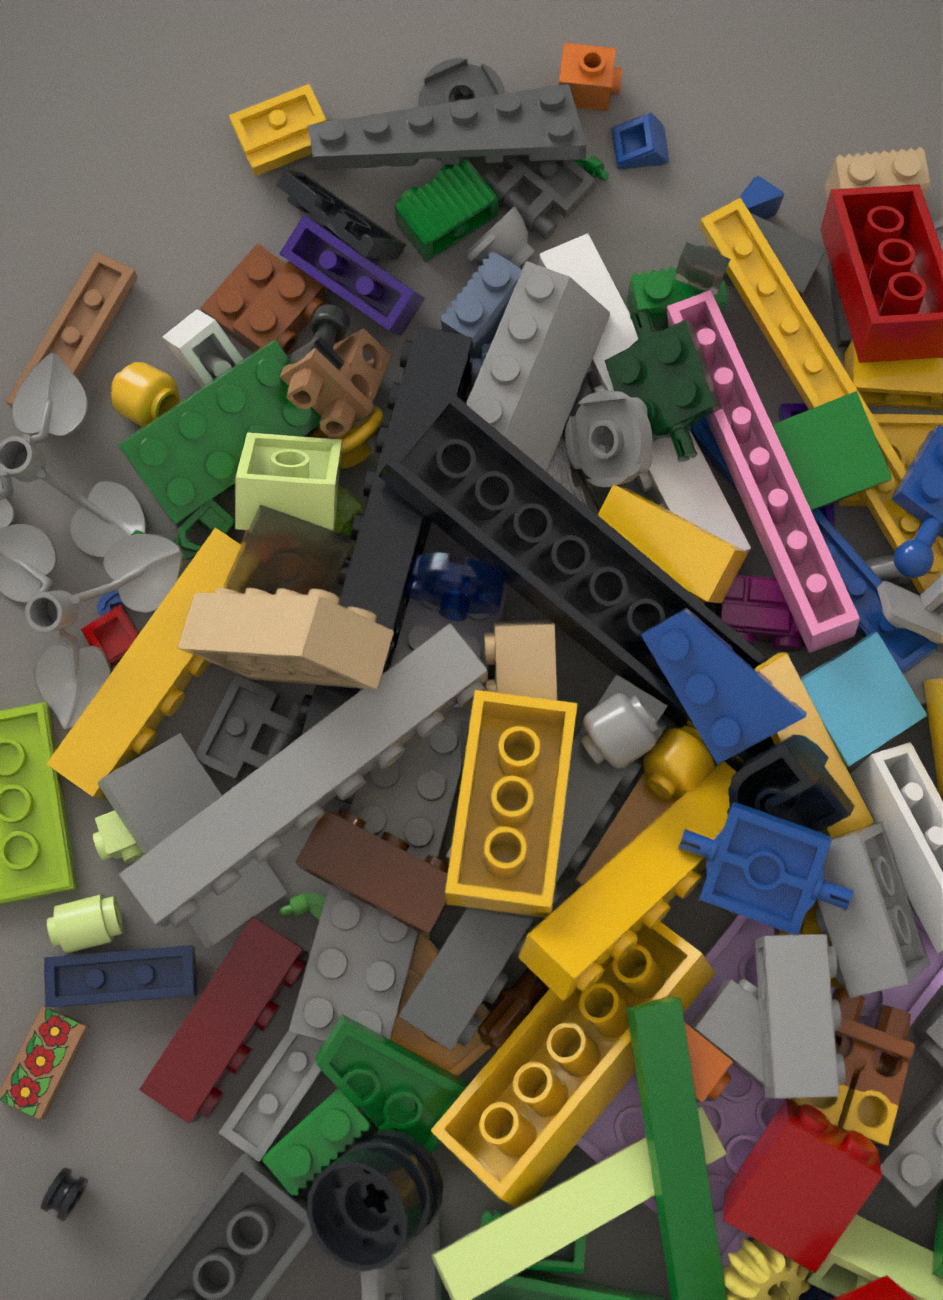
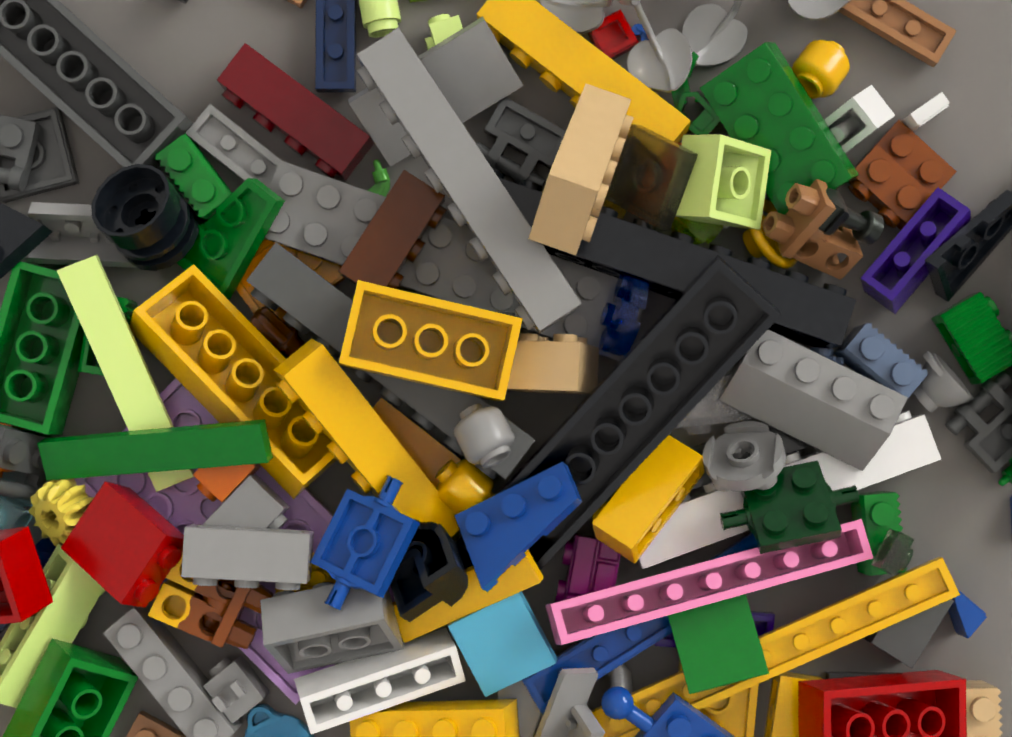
camera: 95 degrees right, 10 degrees up
none -> white tile [902,92,950,131]

